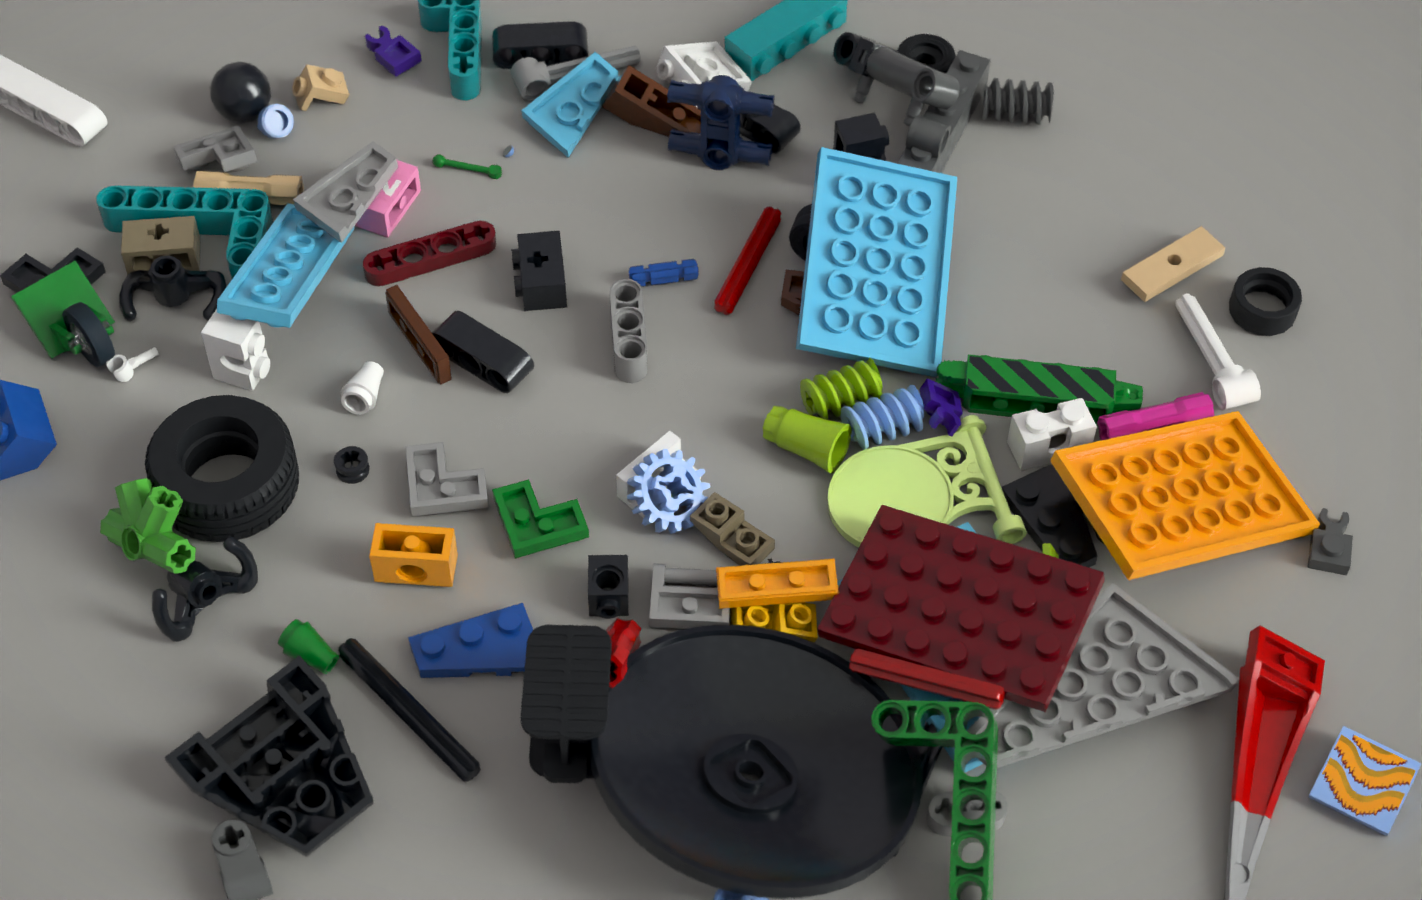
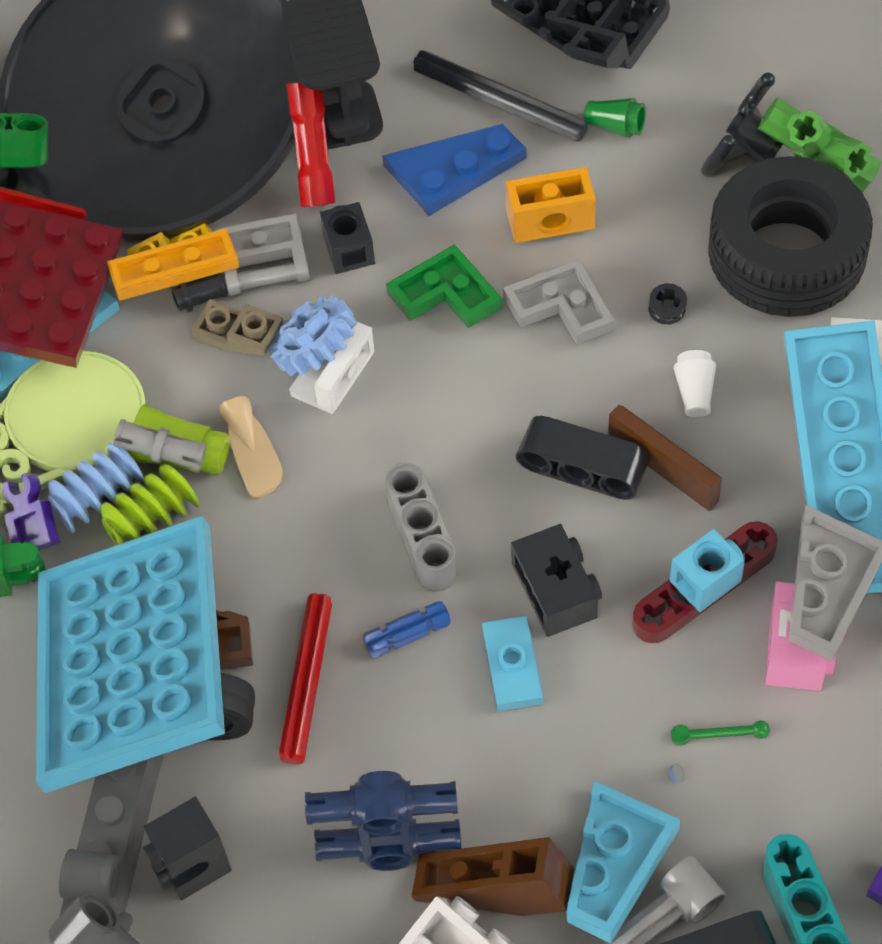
camera: 170 degrees right, 5 degrees up
black piece [740,104,801,154] -> none
none -> light grey pin [113,419,207,471]
none -> tan piece [219,395,283,499]
none -> medium azure plate [482,616,543,712]
none -> medium azure brick [670,529,745,612]

